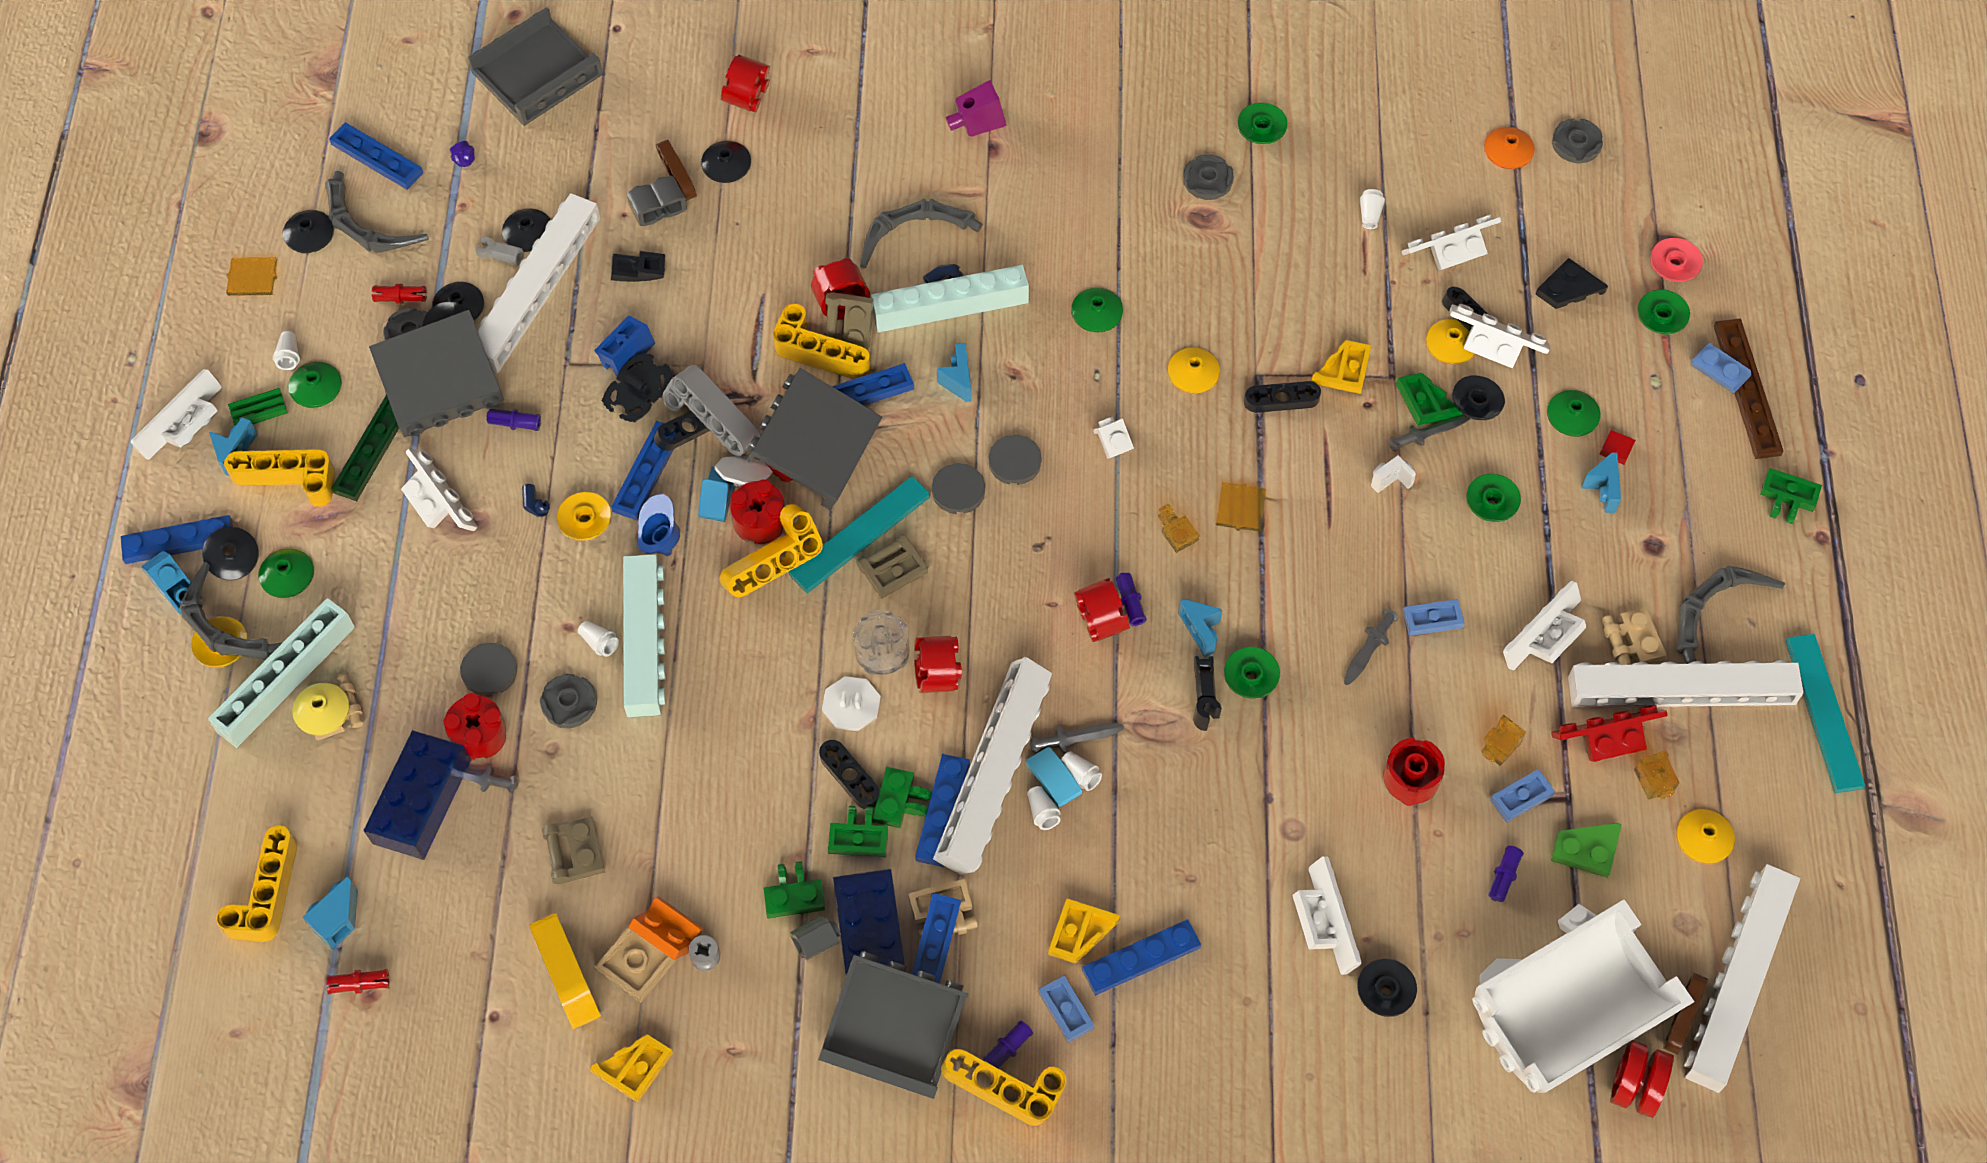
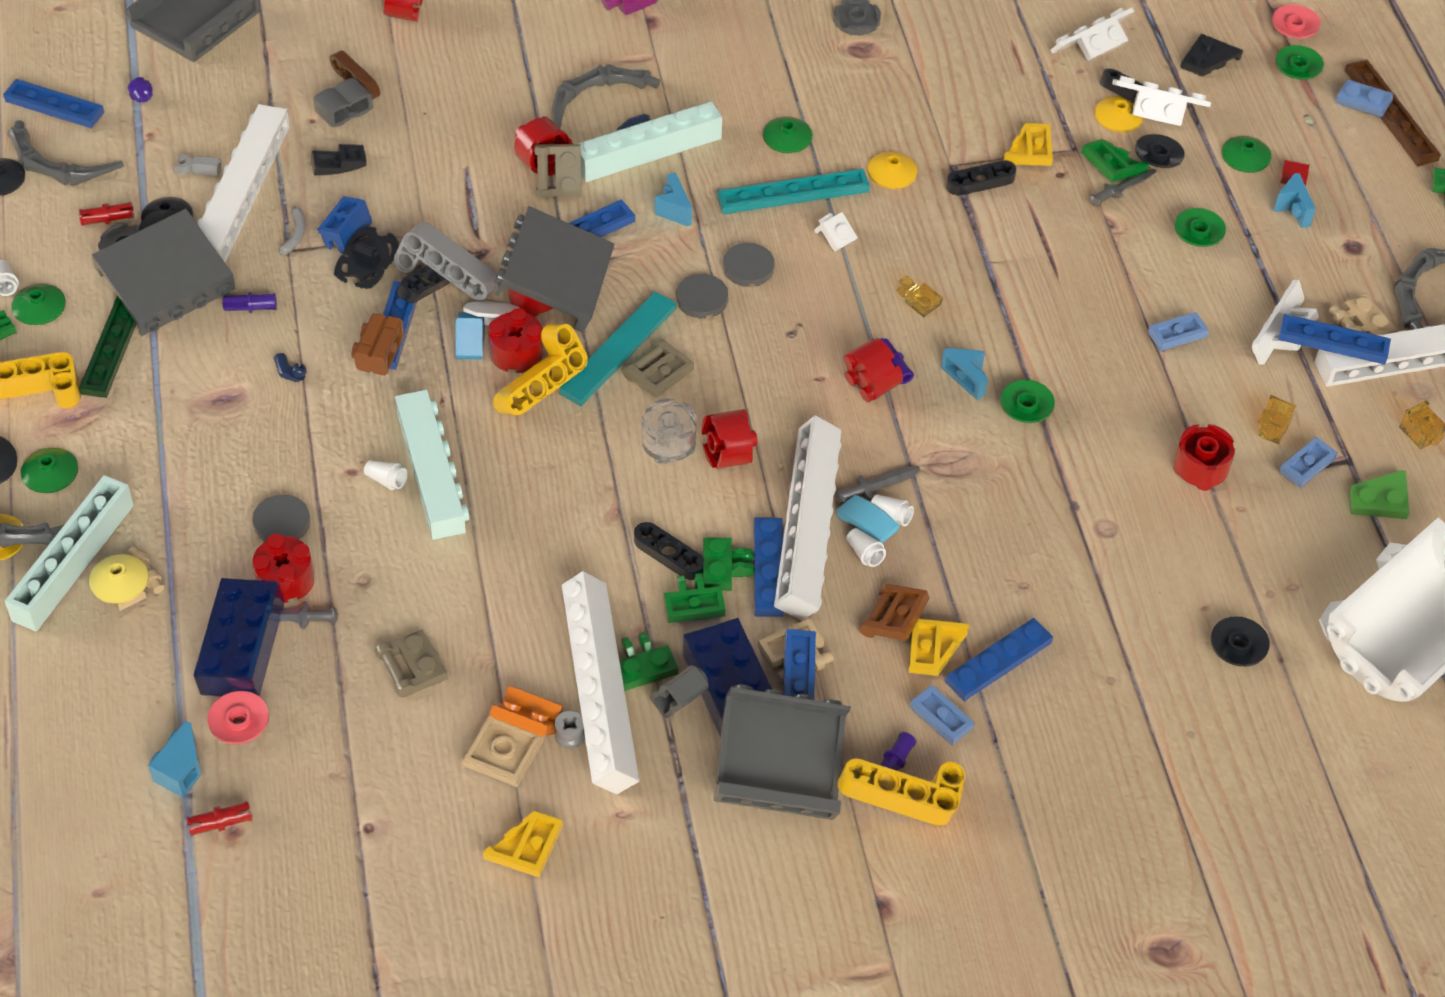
camera: 15 degrees left, 10 degrees down
yellow beam [216,825,297,942] -> none
white bracket [401,448,478,531] -> none
black dish [502,208,551,252] -> none
yellow beam [528,912,601,1030] -> none
dark grey tile [540,674,597,728] -> none
yellow dish [557,492,611,541] -> none
blue piece [638,494,680,556] -> none
black dish [701,141,751,183] -> none
yellow beam [773,304,871,379] -> none
white piece [822,676,881,731] -> none
black piece [1193,656,1222,731] -> none
clear yellow piece [1216,482,1266,532] -> none
white bracket [1293,856,1361,975] -> none
flat silver sword [1344,609,1398,685] -> none
white cone [1360,189,1385,229] -> none
white bracket [1371,455,1416,493] -> none
dark purple axle [1488,846,1524,902] -> none
red bracket [1551,705,1668,762] -> none
none -> coral dish [207,691,269,744]
none -> light grey piece [278,207,306,255]
none -> dark orange brick [351,313,404,376]
none -> white brick [562,571,639,794]
none -> teal tile [717,169,870,214]
none -> dark orange plate [859,584,930,641]
none -> blue plate [1278,314,1391,365]

